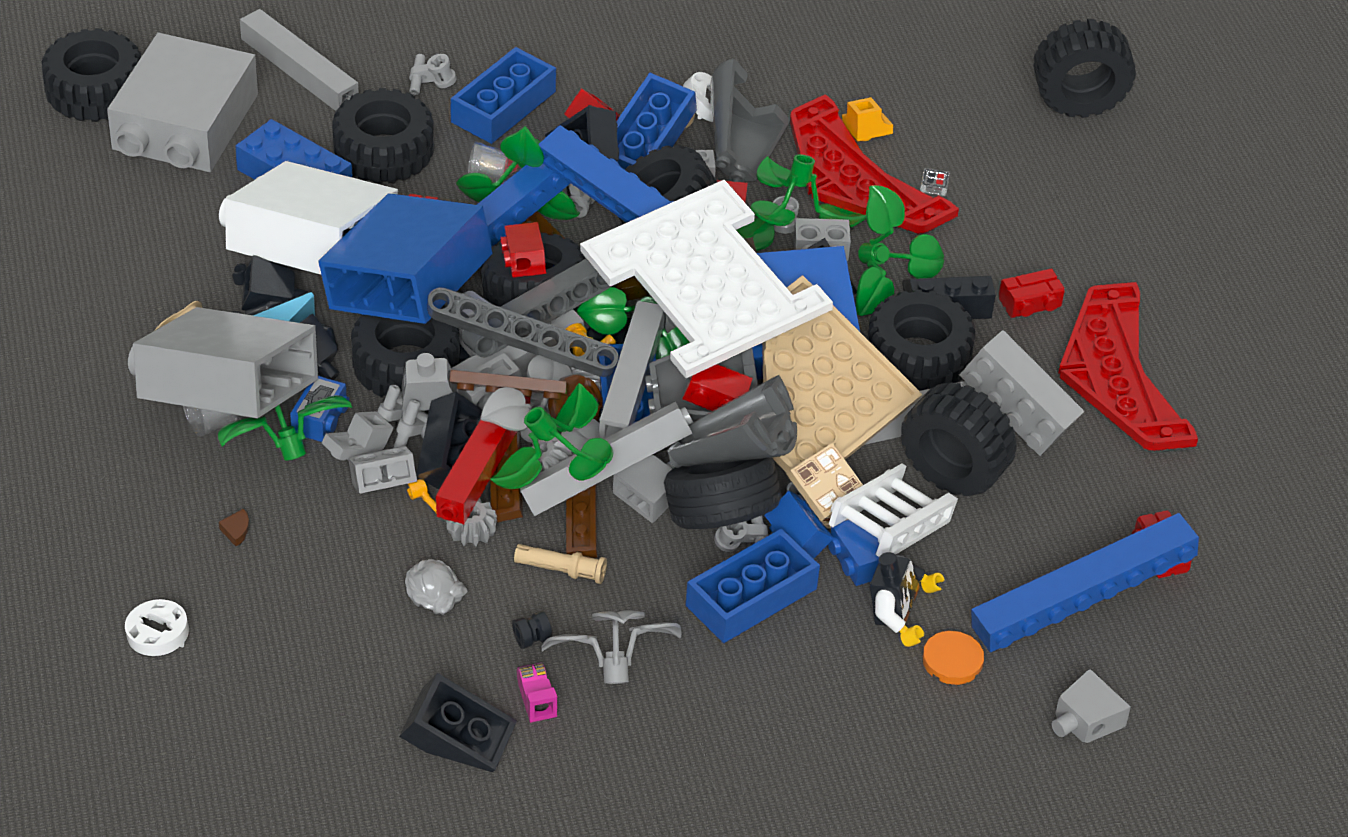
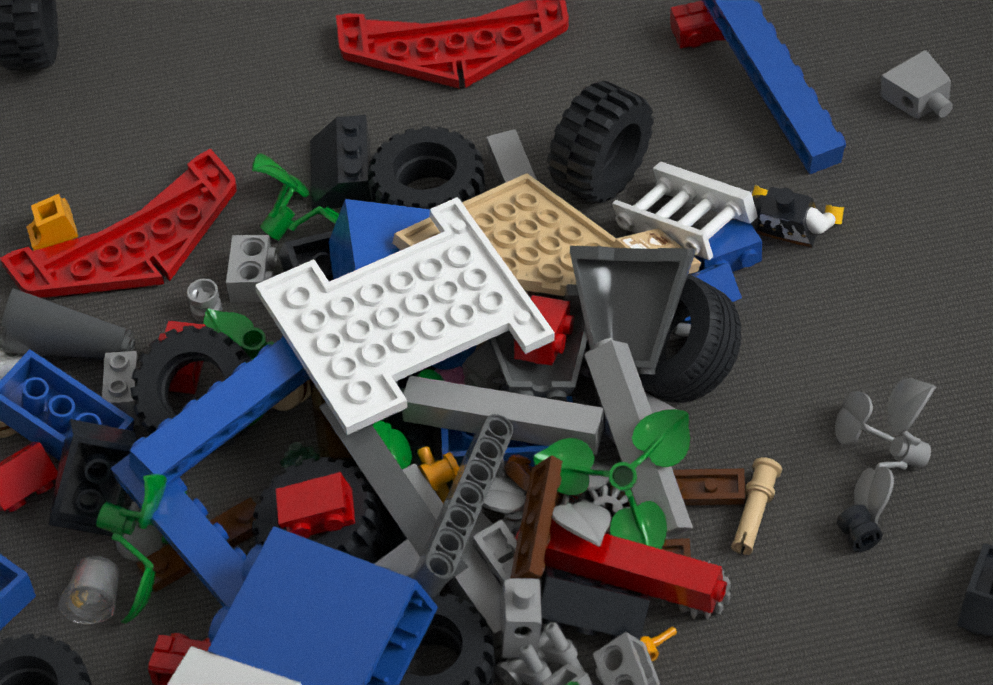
camera: 80 degrees left, 5 degrees up
light grey hair [405,559,468,615] -> none
dark pink leg [517,662,557,723] -> none
blue brick [686,529,820,643] -> none
green plant [750,154,866,227] -> none
clear tile [920,168,950,196] -> none
orange tile [923,631,984,685] -> none
light grey brick [960,330,1084,456] -> none
red brick [999,268,1065,318] -> none

